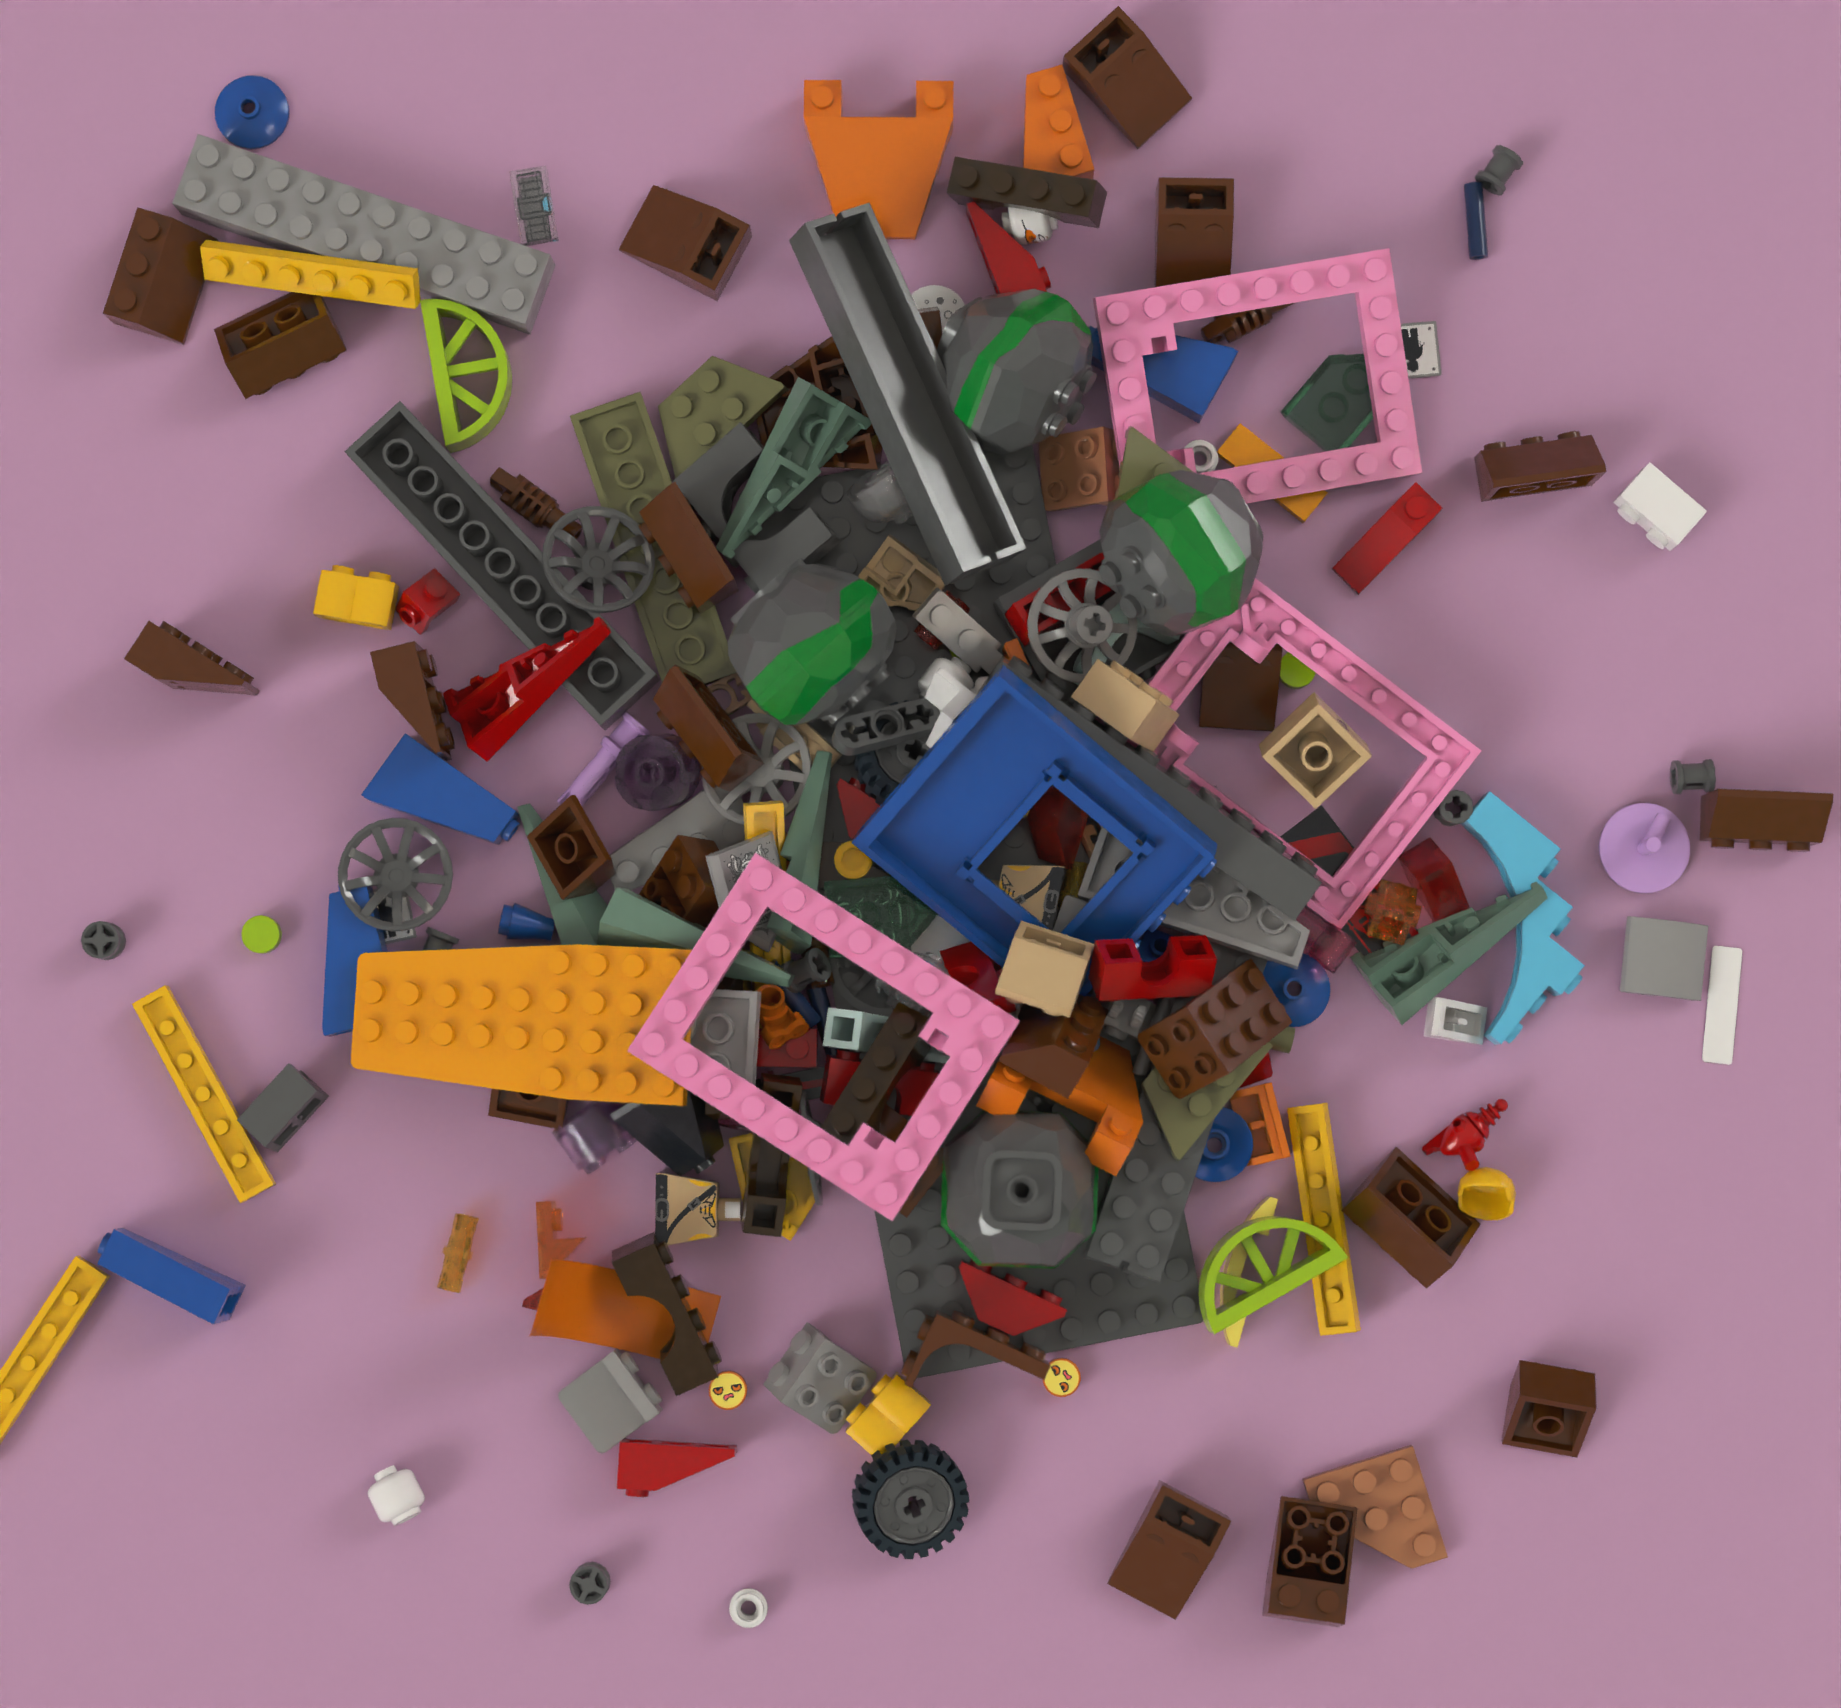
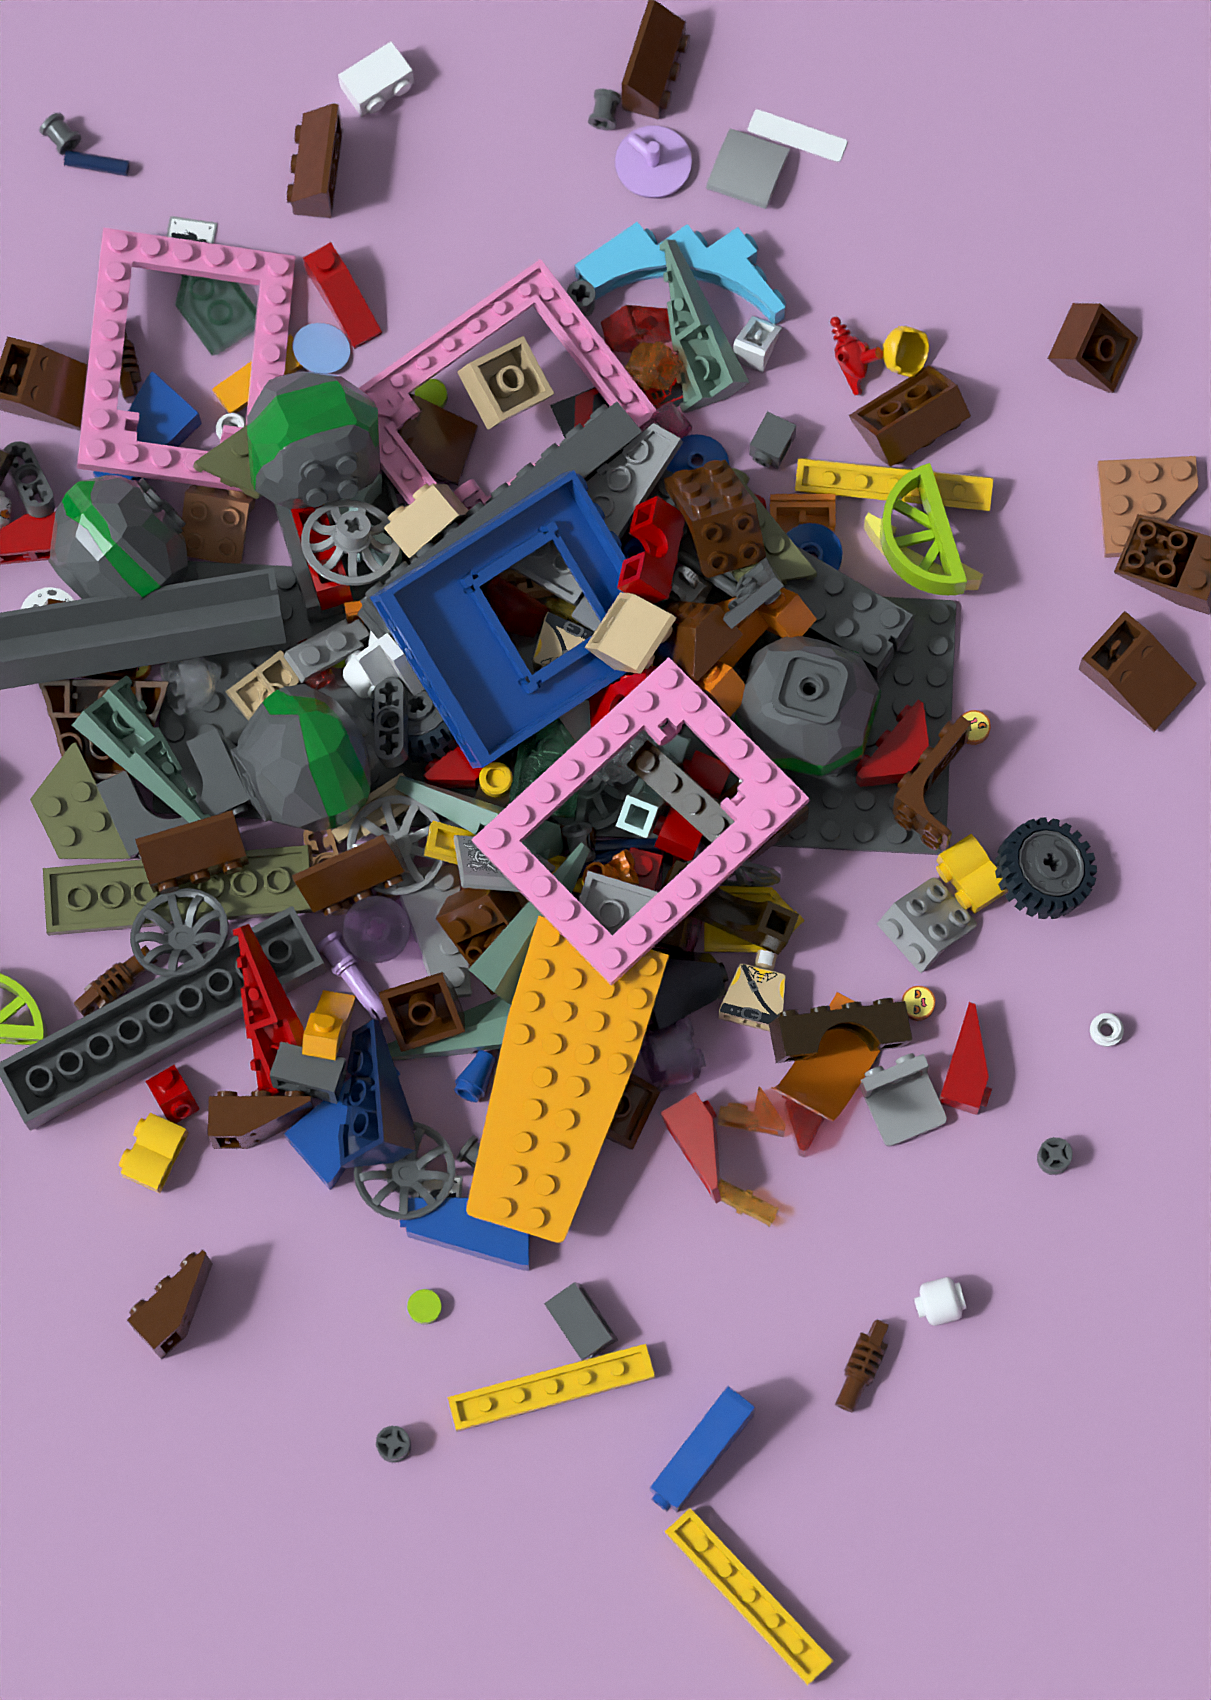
camera: 75 degrees left, 10 degrees down
none -> dark grey beam [4,441,55,518]
none -> dark grey hinge [270,1042,347,1104]
none -> light blue sticker [293,323,350,374]
none -> light orange slope [302,990,356,1060]
none -> dark blue wedge [338,1019,416,1168]
none -> slope [661,1092,722,1204]
none -> dark grey wing [723,557,784,629]
none -> dark grey brick [749,411,797,469]
none -> reddish brown hinge [835,1319,889,1413]

